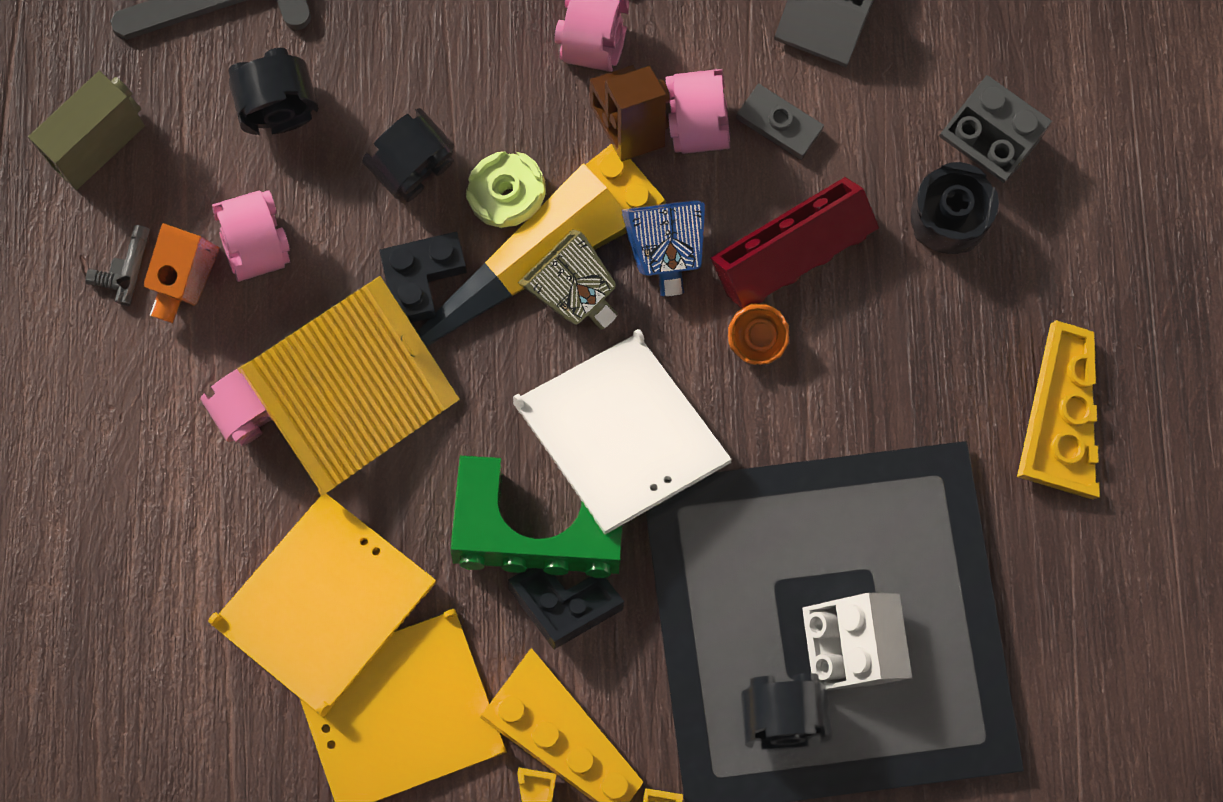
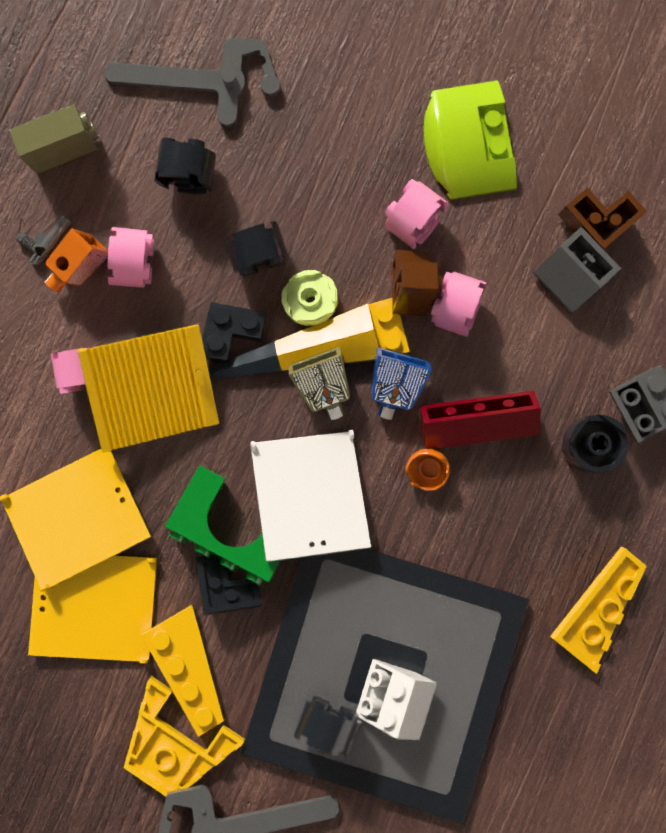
camera: 25 degrees right, 10 degrees up
dark grey plate [736,83,824,160] -> none

